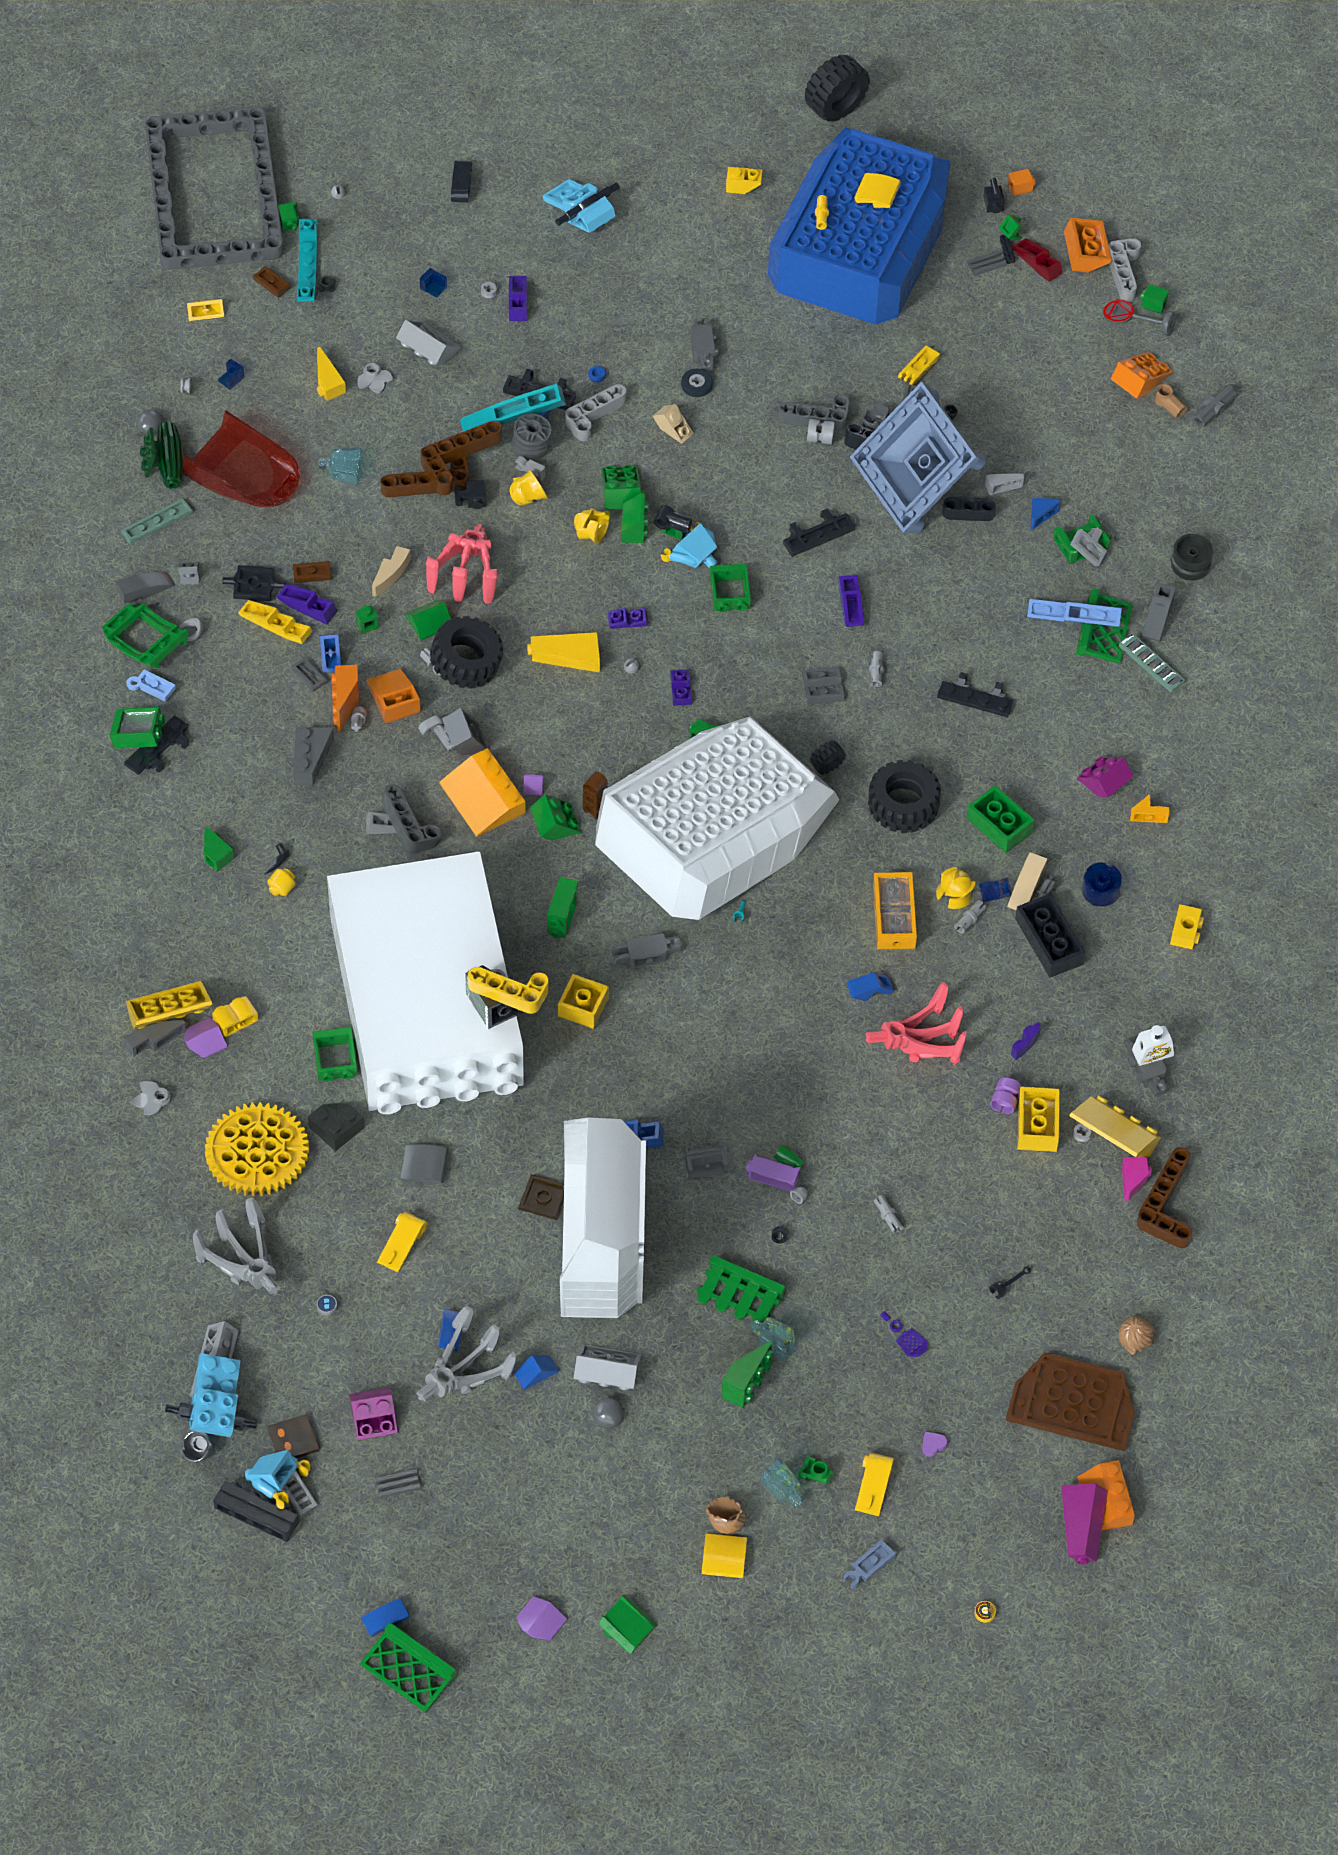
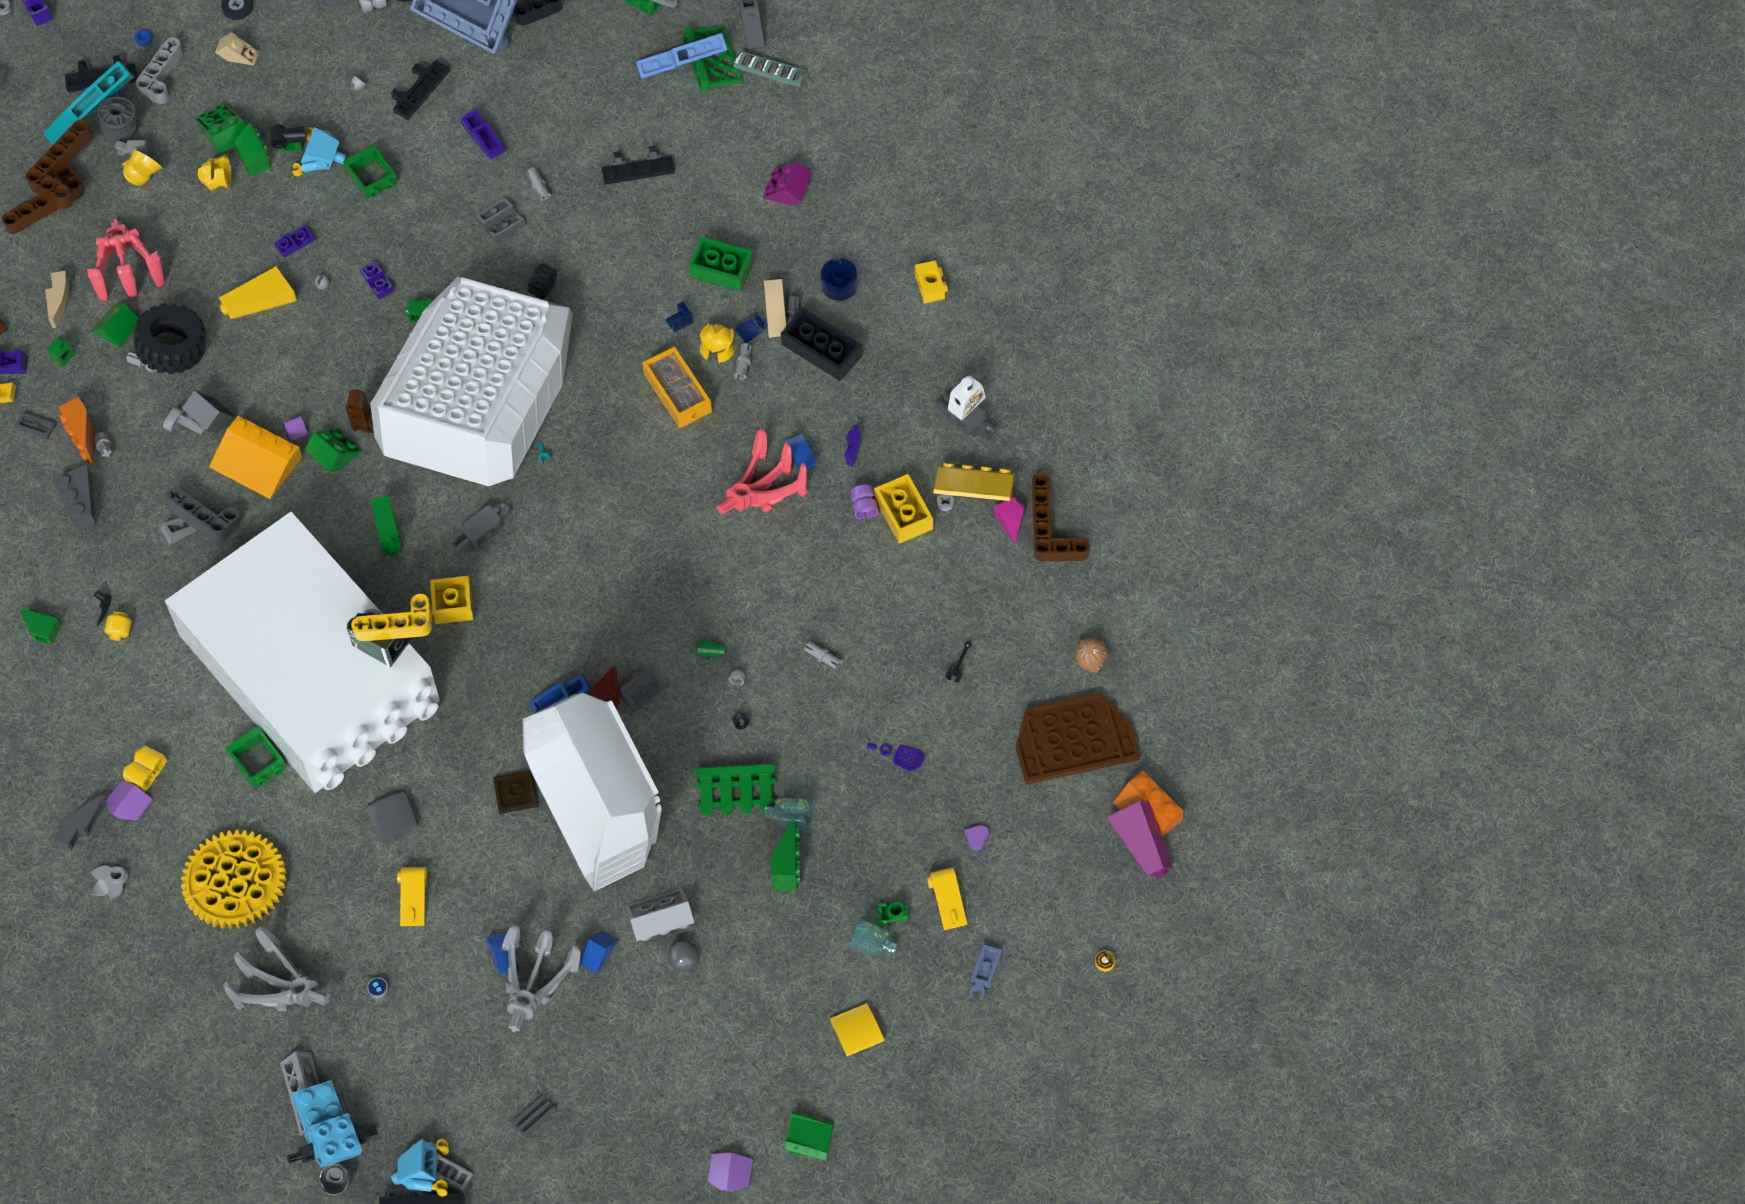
camera: 25 degrees left, 5 degrees up
yellow slope [126,981,212,1029] -> none
dark brown tile [267,1414,319,1458] -> none
pearl dark grey slope [308,1103,364,1152] -> none
blue slope [320,634,341,672] -> none
magenta slope [349,1387,398,1440] -> none
orange slope [366,669,420,724] -> none
black brick [454,480,486,509] -> none
medium nougat hair [706,1496,747,1534] -> none
medium lavender window [746,1154,800,1192] -> none
blue slope [846,972,894,1001] -> none
black tyre [868,760,941,833] -> none
light orange slope [1130,795,1169,823] -> none
none -> light grey hinge [350,75,366,90]
none -> clear red slope [589,665,620,708]
none -> clear blue panel [666,302,693,333]
none -> blue slope [785,433,818,470]

